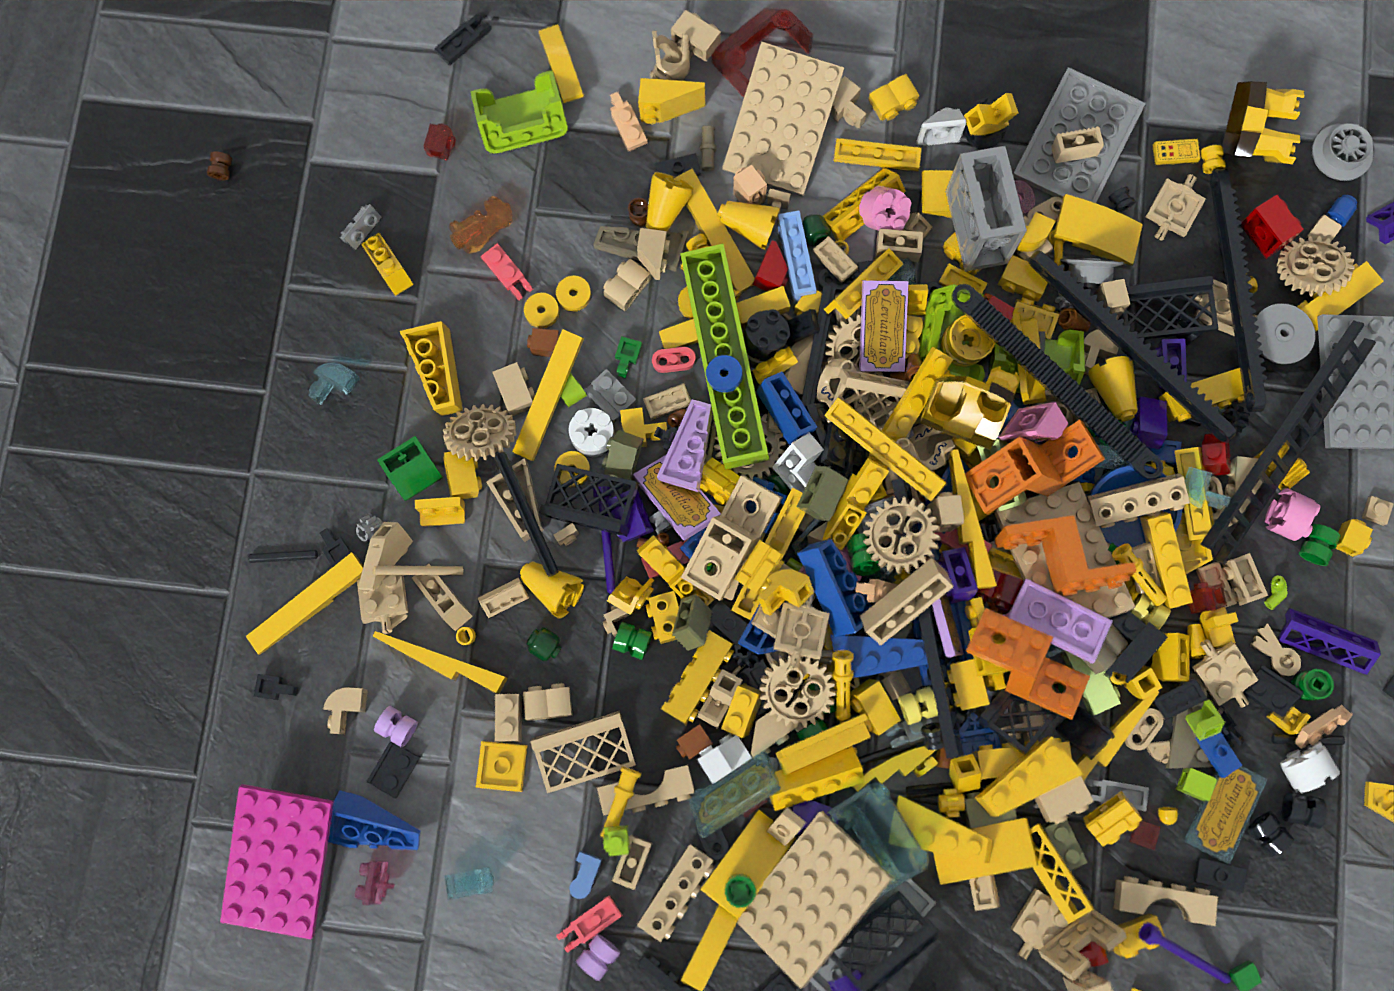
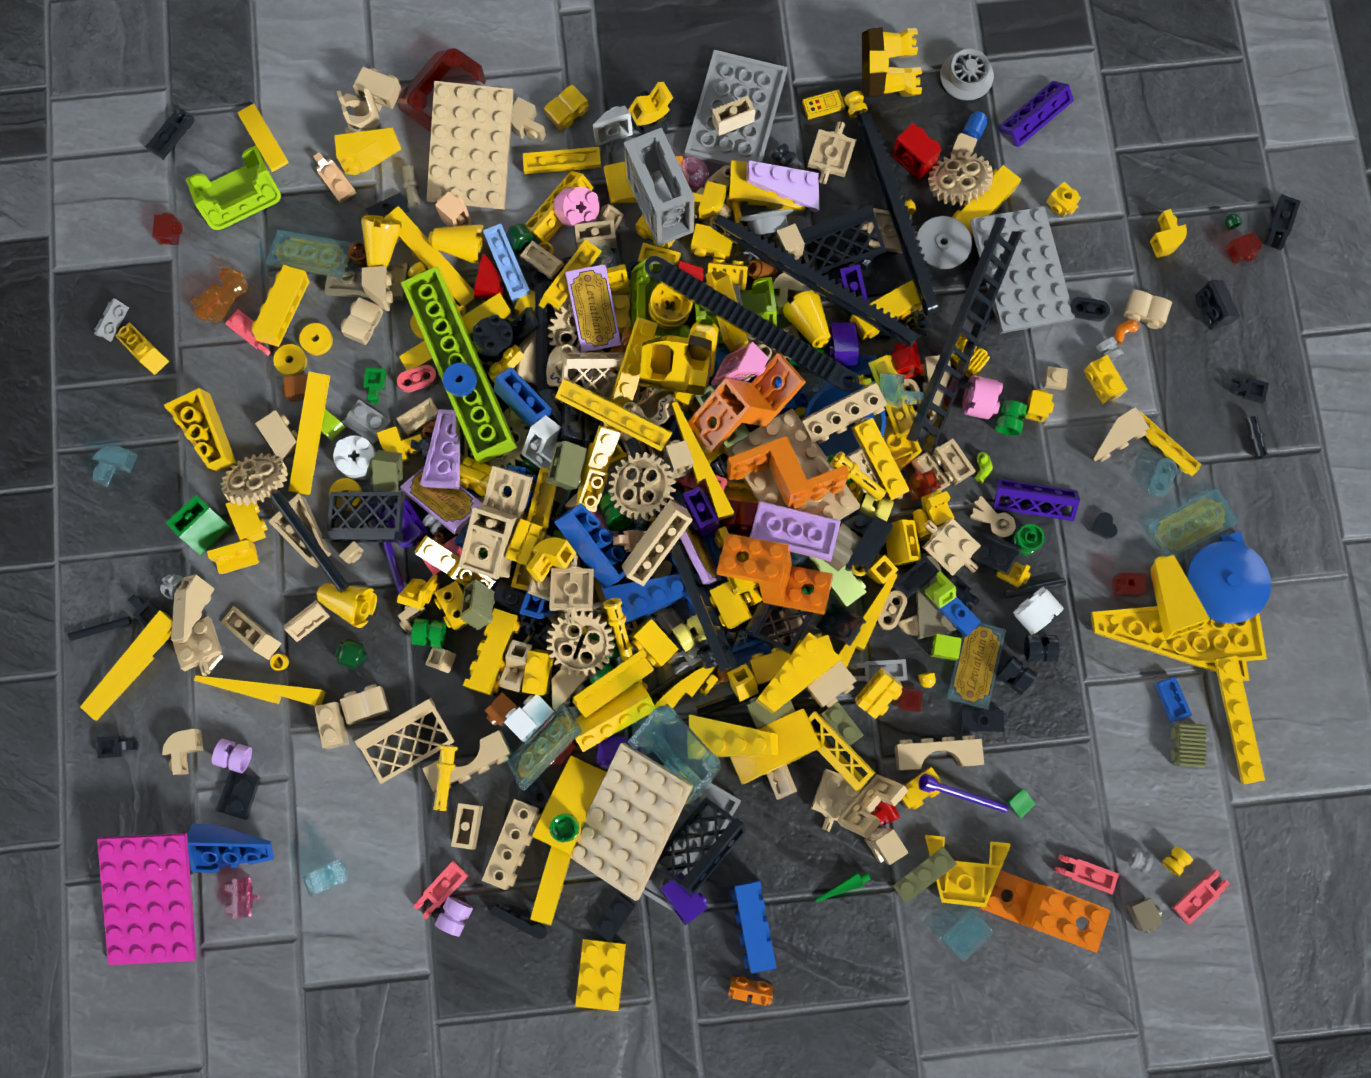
camera: 15 degrees left, 0 degrees up
tan bar [373,566,463,575] -> none
yellow tile [476,741,528,792] -> none
medium blue leg [569,851,603,899] -> none
lime brick [603,825,630,856] -> none
tan tile [767,189,791,214] -> none
tan plate [767,807,806,846] -> none
yellow gear [938,789,965,818] -> none
light nougat hinge [1295,705,1353,749] -> none
none -> yellow brick [252,265,310,347]
none -> clear light blue tile [266,230,352,278]
none -> tan slope [425,647,456,673]
none -> lavender wing [746,160,819,213]

